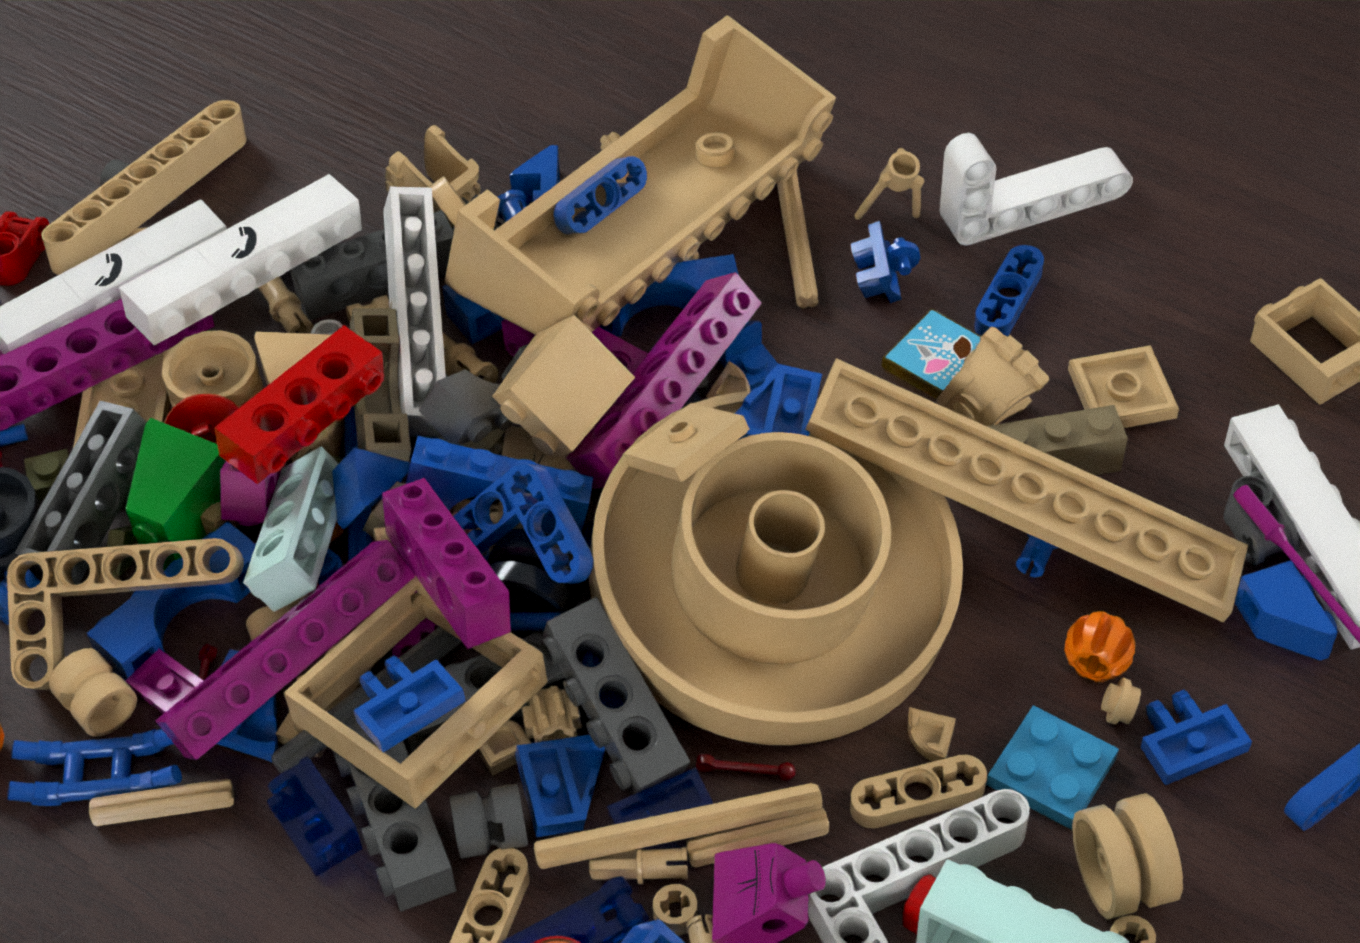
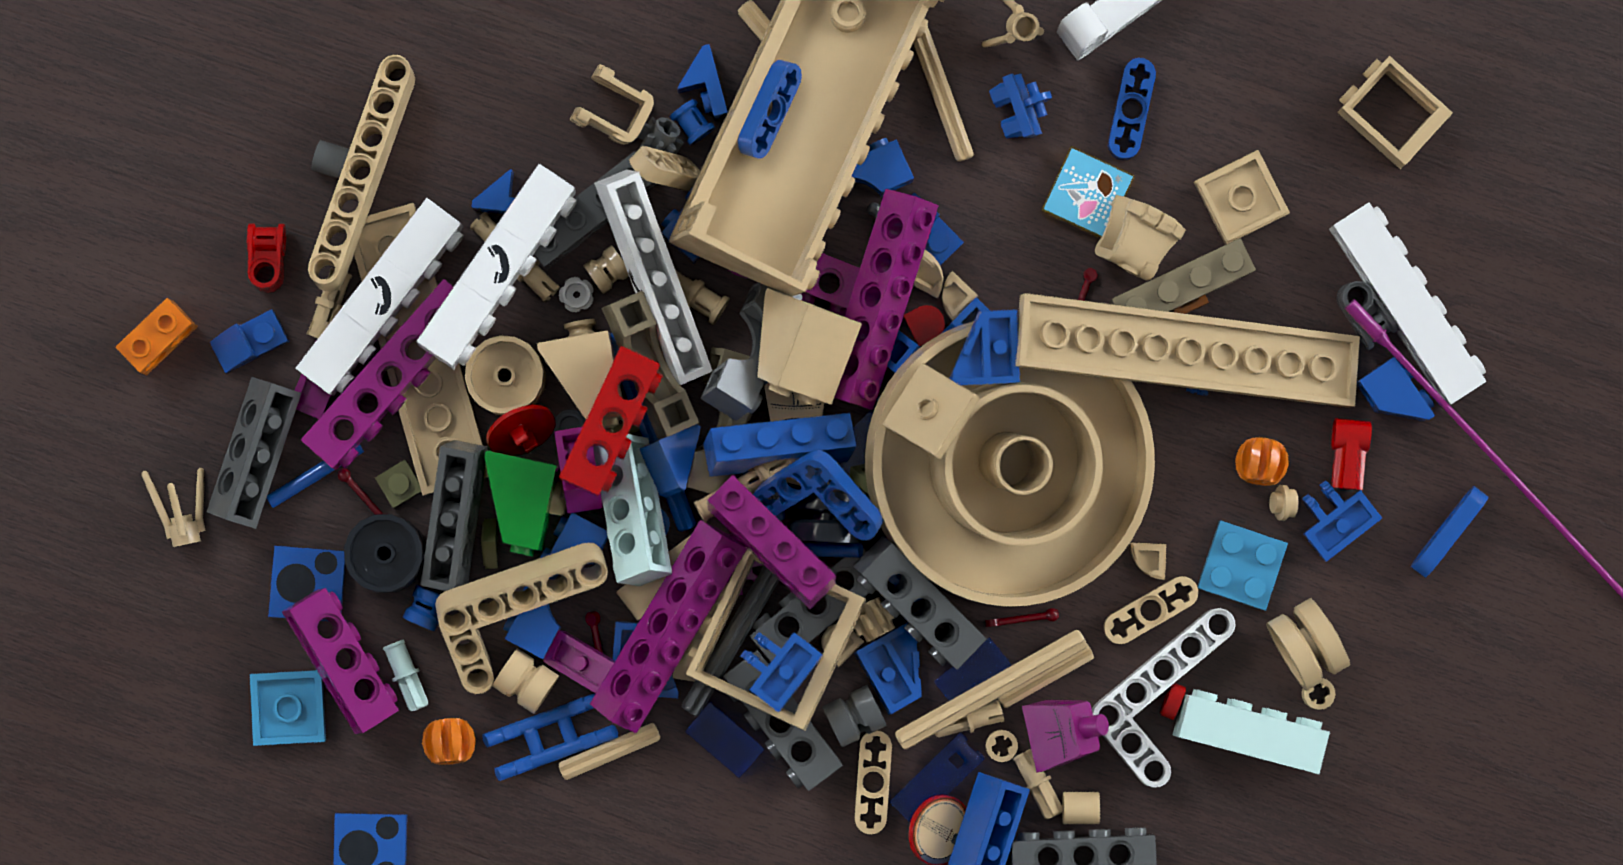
camera: 20 degrees left, 35 degrees up
none -> red piece [1331,418,1372,490]

